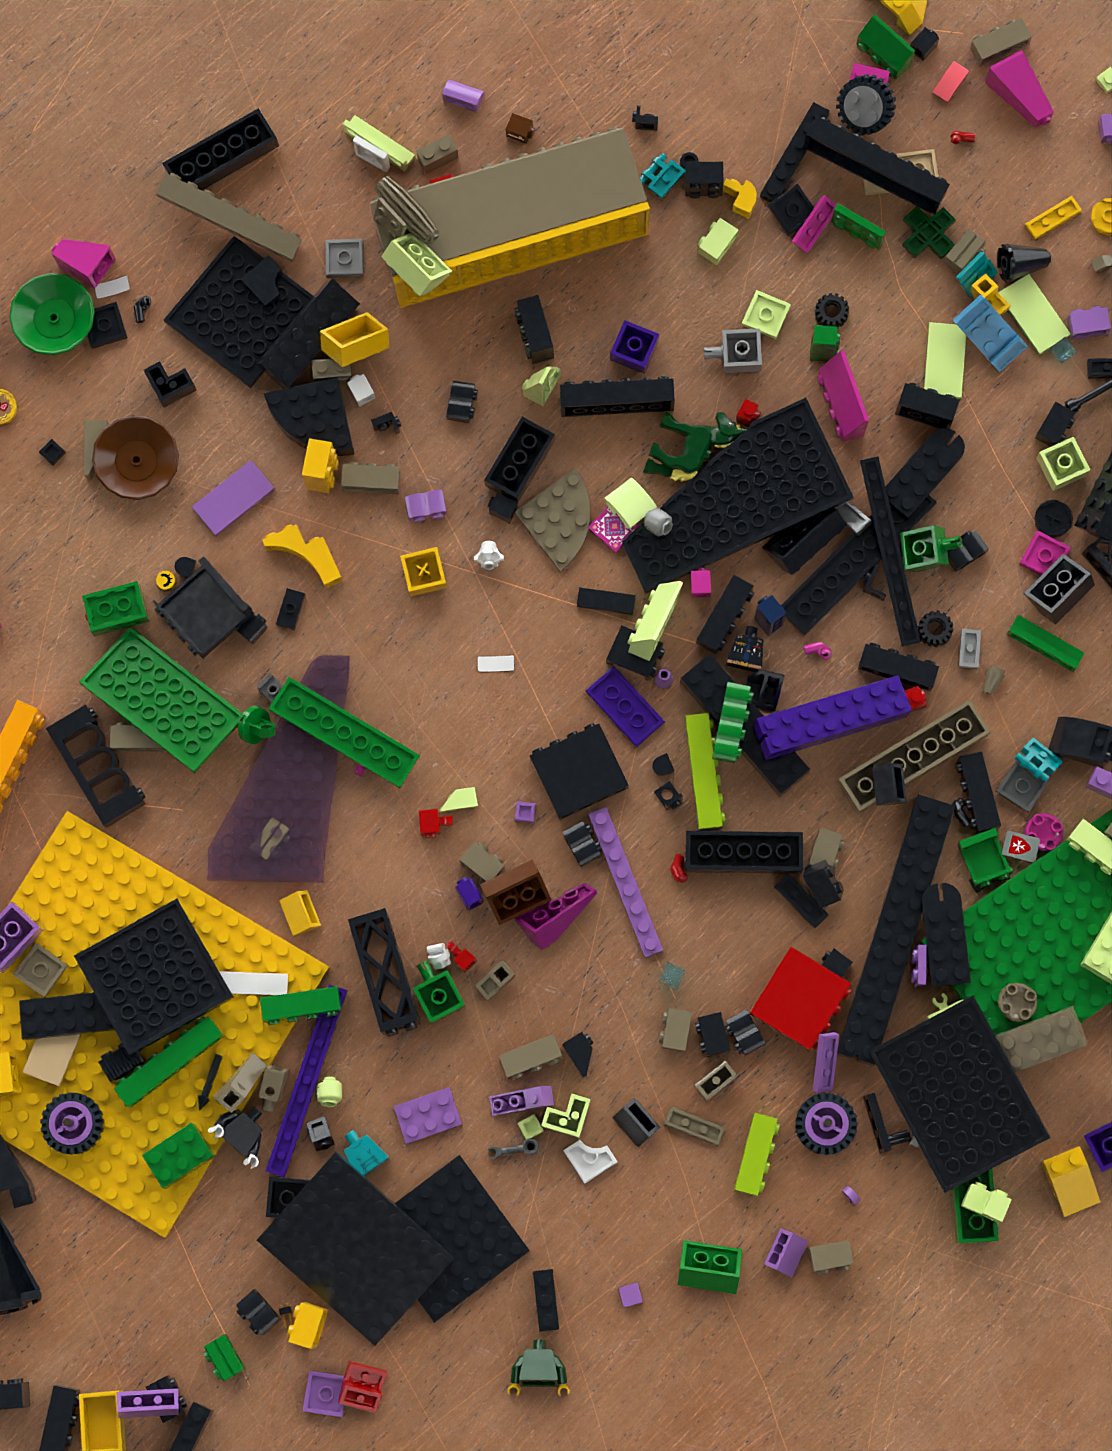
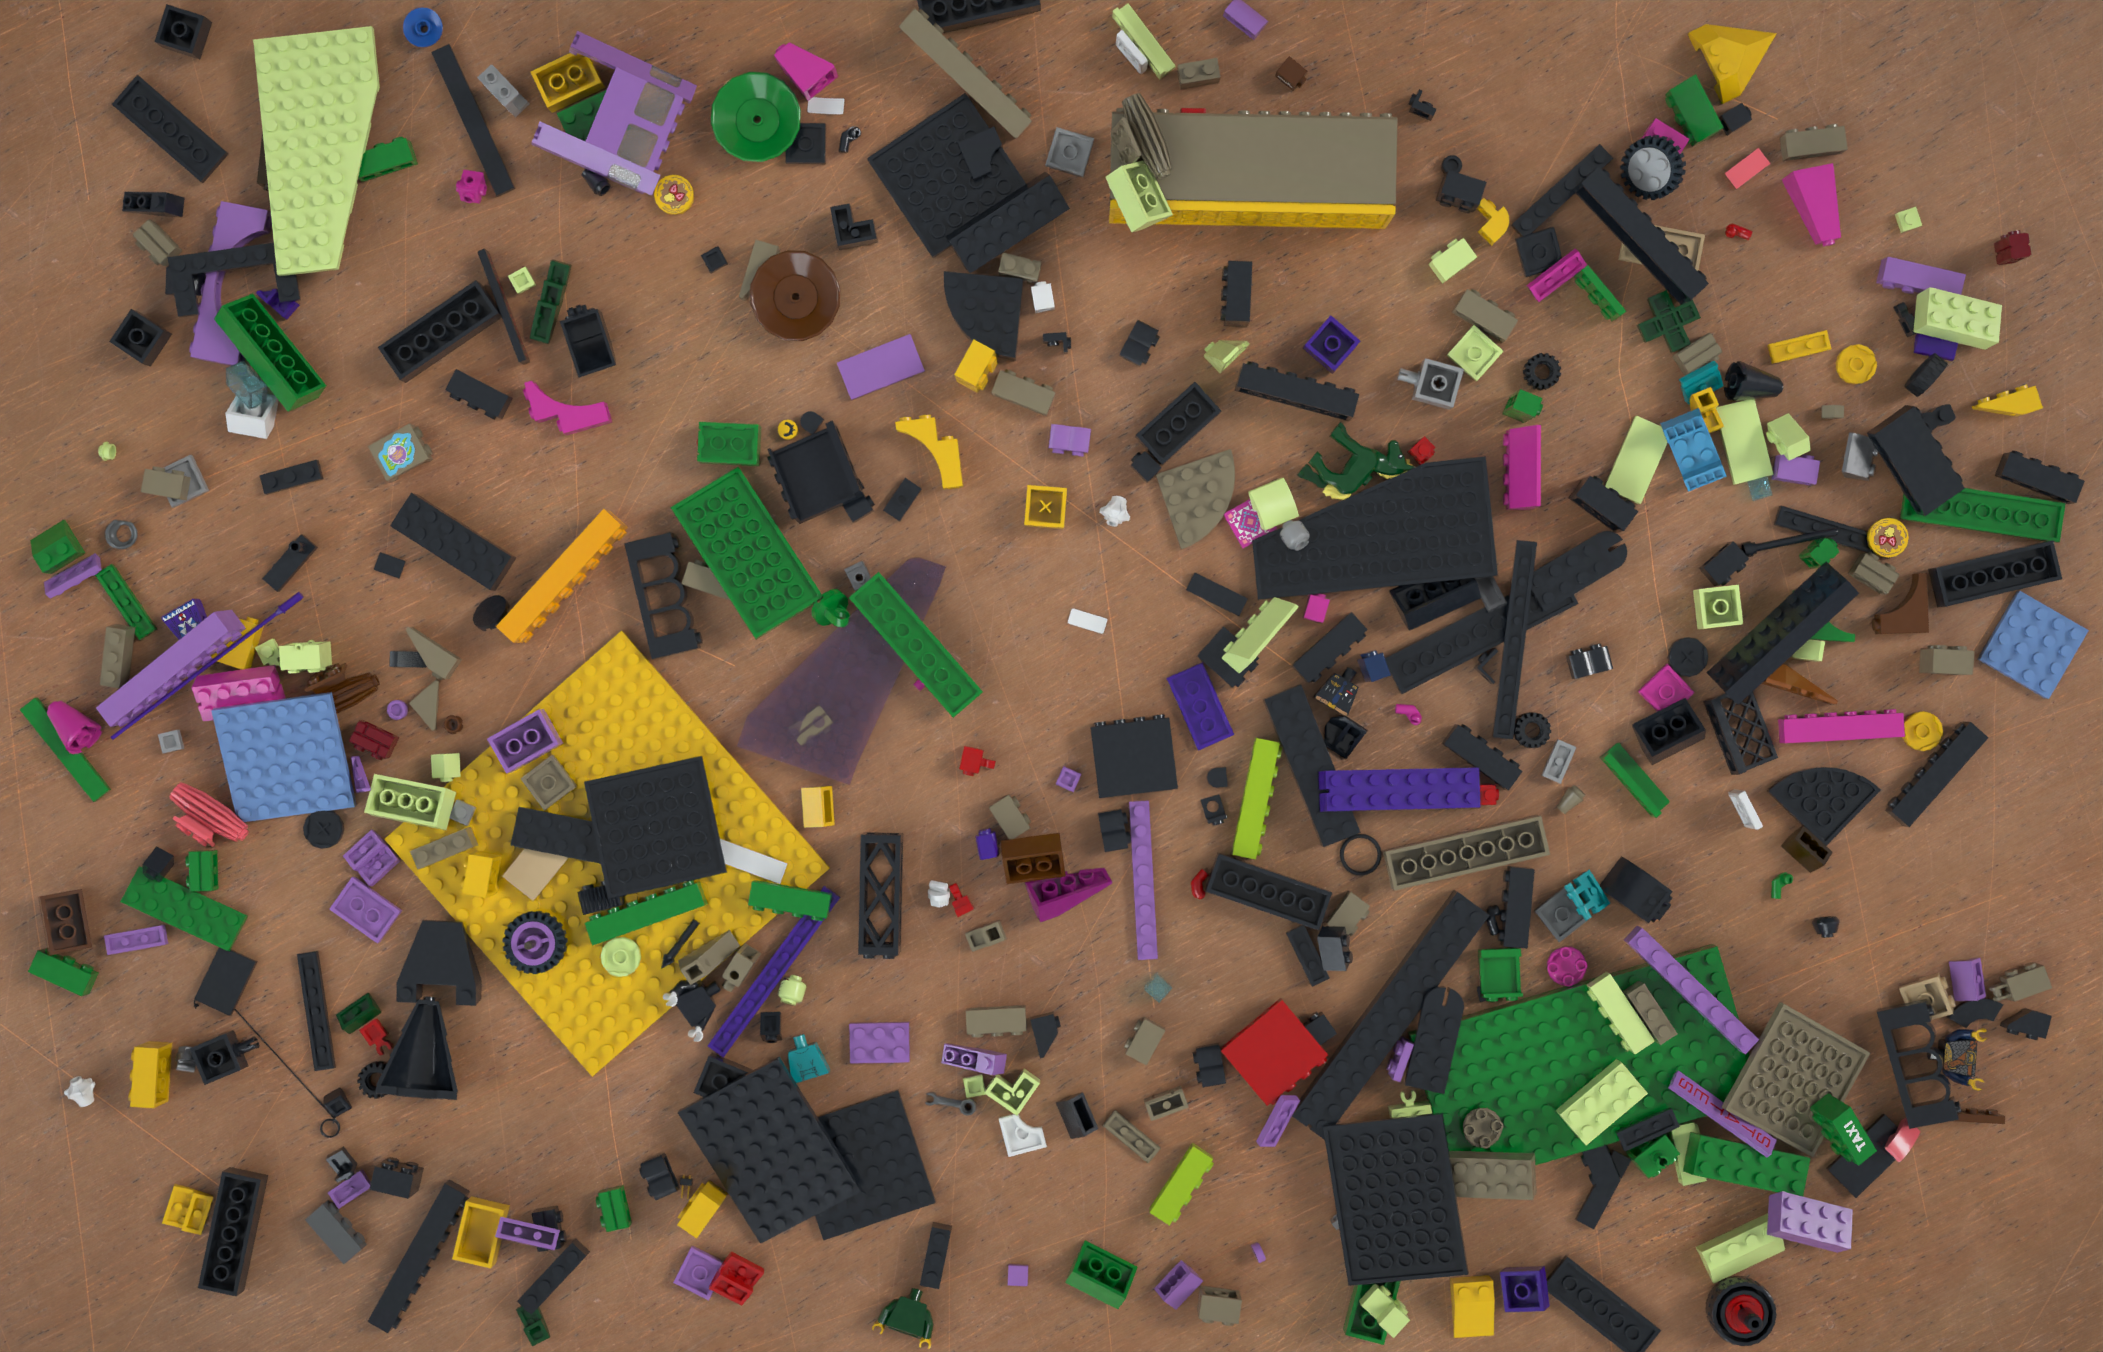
camera: 10 degrees right, 10 degrees up
green brick [142,1122,216,1189] -> none
yellow piece [320,312,389,367] -> none
green brick [413,960,466,1025] -> none
yellowish green slope [439,787,478,813] -> none
teal plate [640,153,685,200] -> none
medium lavender cone [654,669,673,688] -> none
black brick [695,1012,730,1057] -> none
green brick [712,682,753,764] -> none
wheel [795,1093,858,1155] -> none
black piece [863,1093,911,1154] -> none
black brick [872,763,907,806] -> none
green brick [900,525,962,573] -> none
light grey sticker [1002,830,1040,862] -> none
none -> yellowish green tile [601,937,641,977]
none -> black tyre [1340,834,1382,876]
none -> dark tan brick [1452,289,1518,343]
none -> yellowish green brick [1766,413,1811,461]

